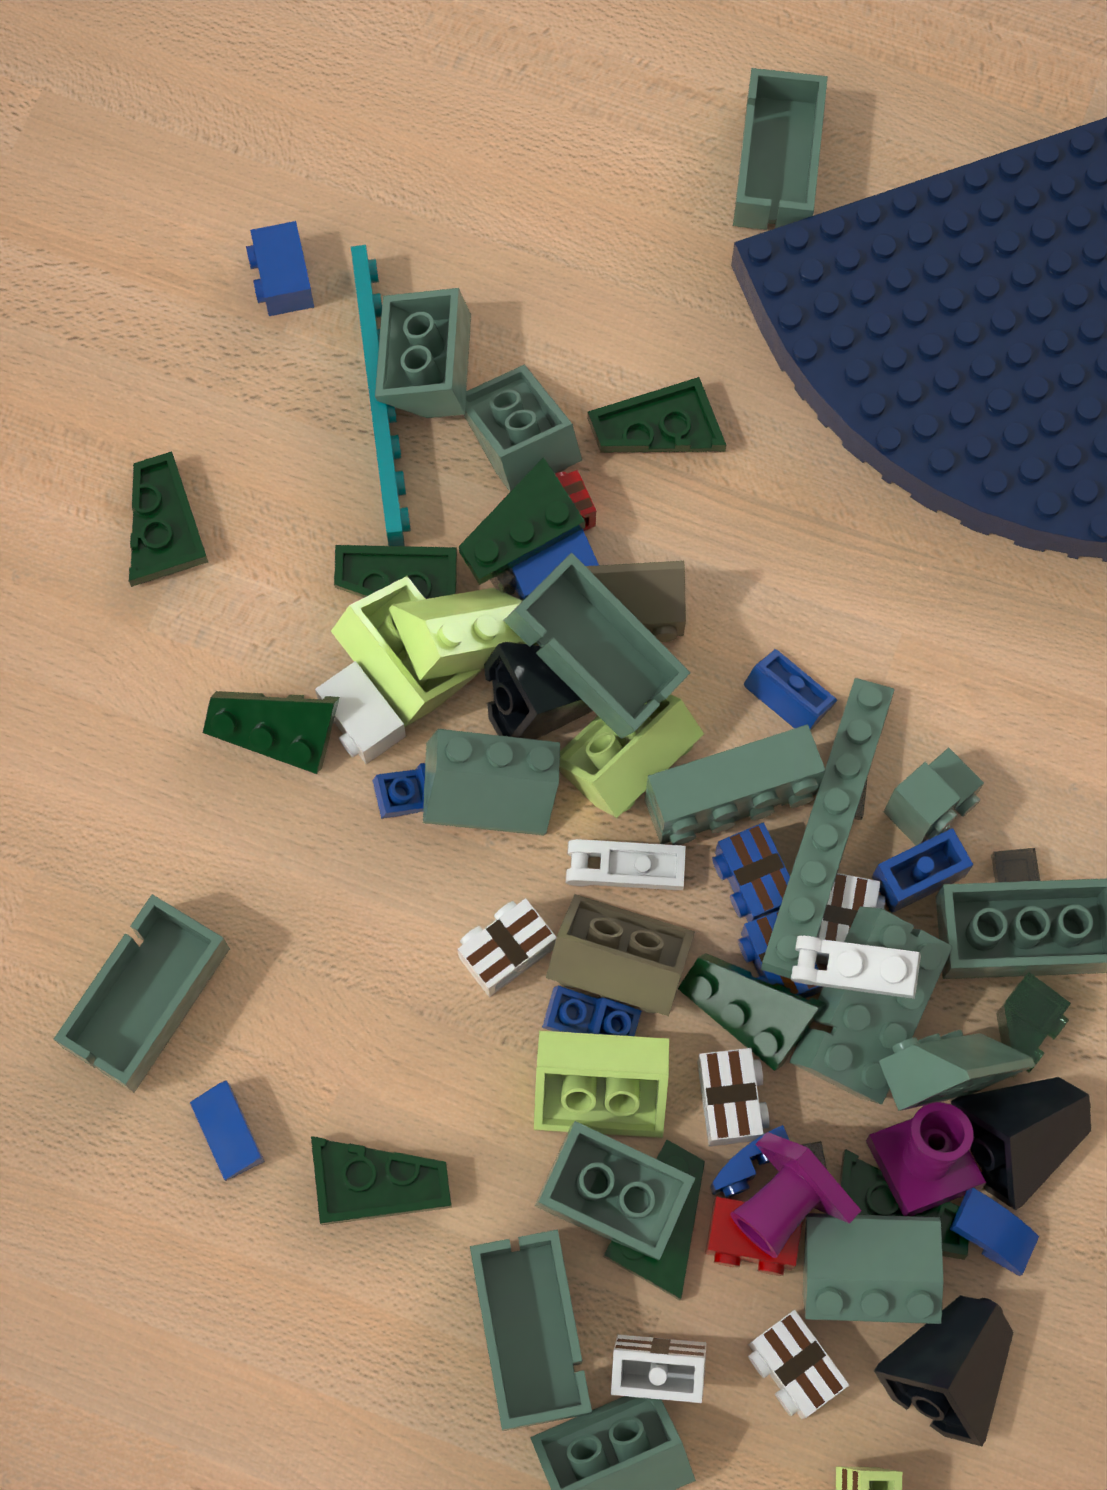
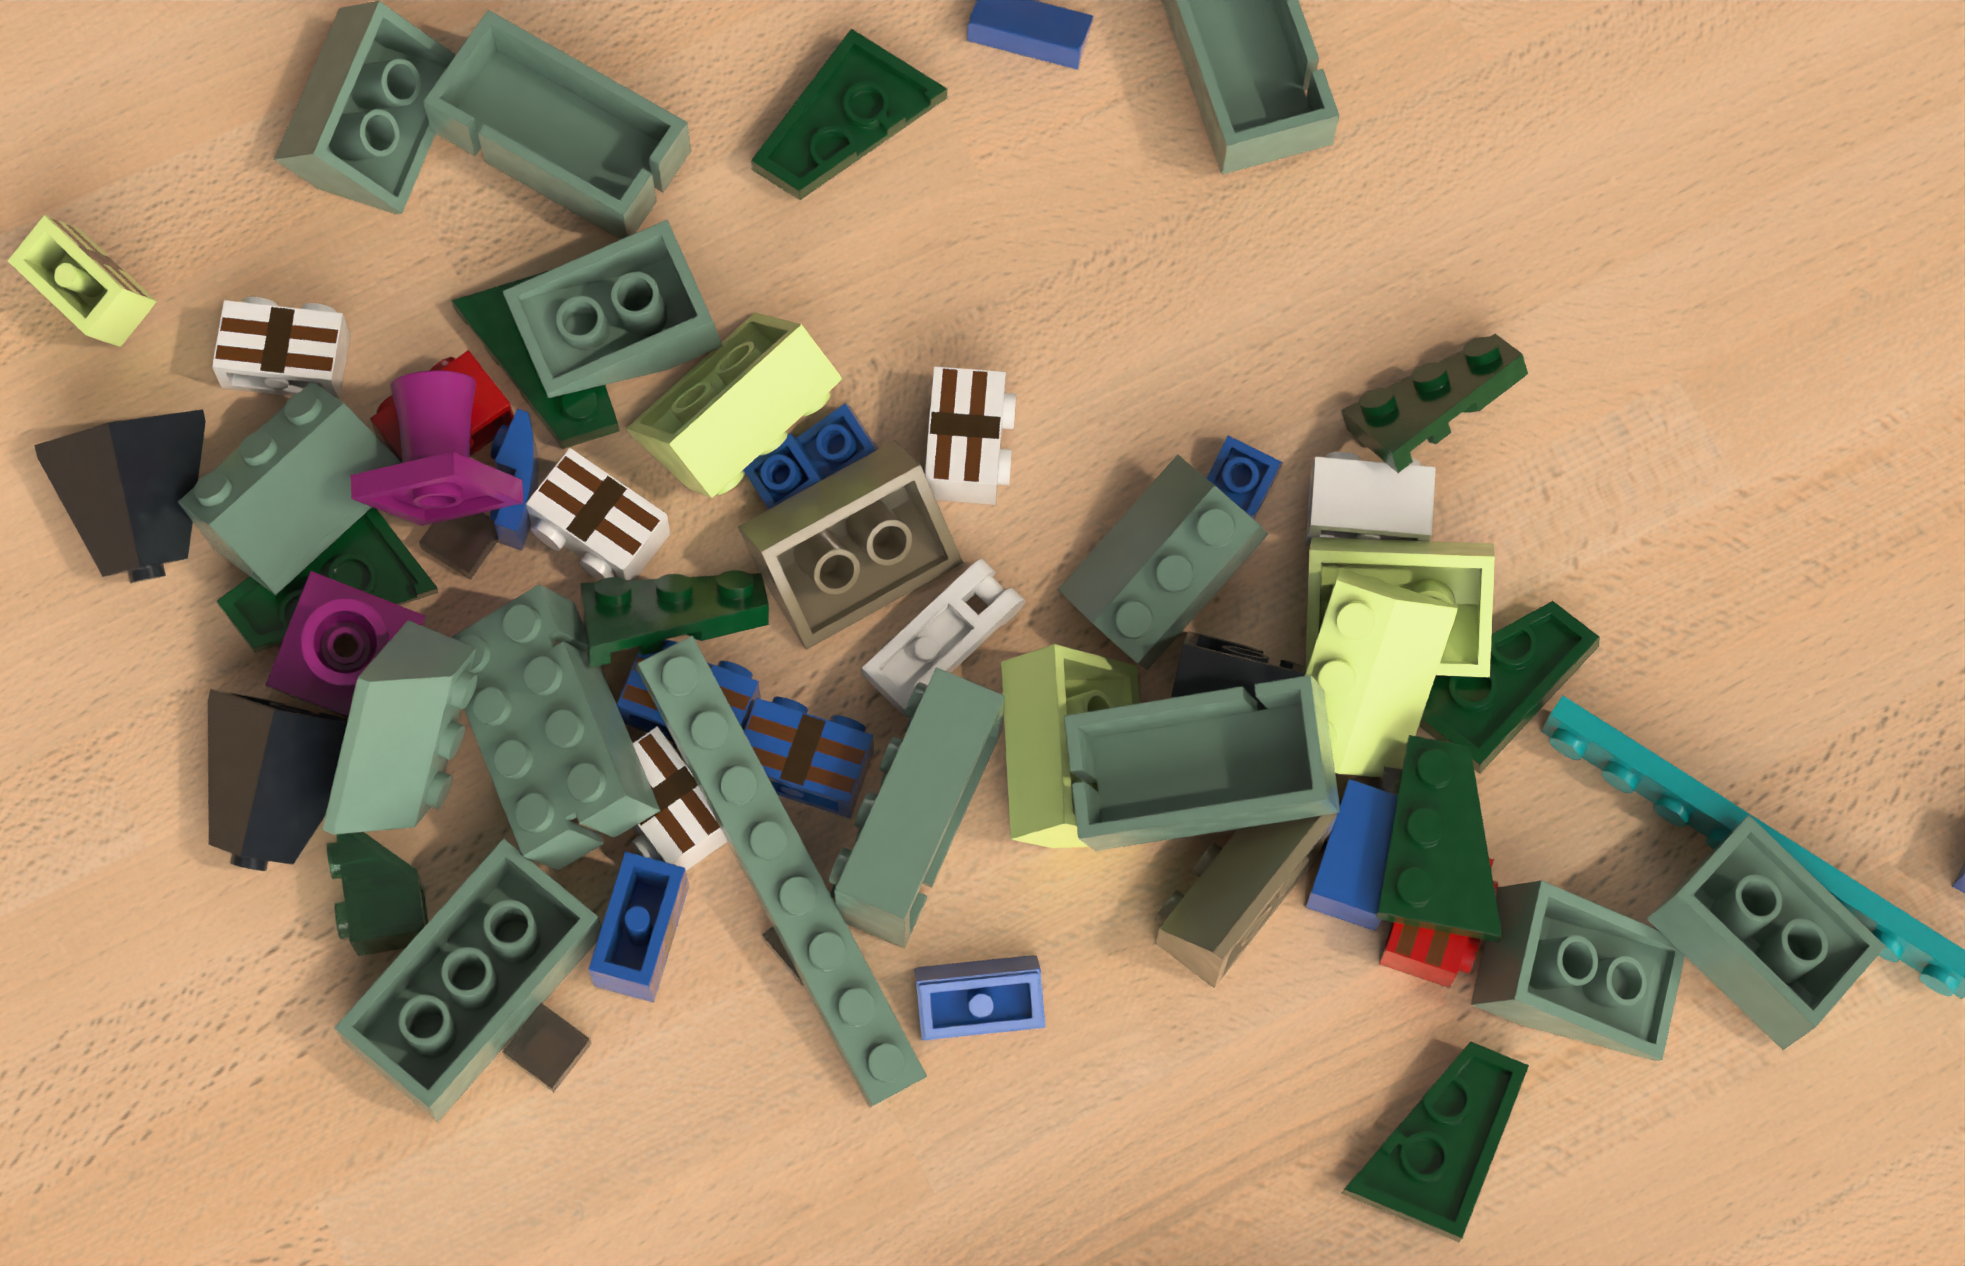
camera: 130 degrees right, 0 degrees up
dark green wing [129,451,208,587] -> none
white brick [611,1335,707,1403] -> none
white plate [791,936,921,999] -> none
sand green brick [883,748,984,846] -> none
blue slope [950,1188,1039,1276] -> none

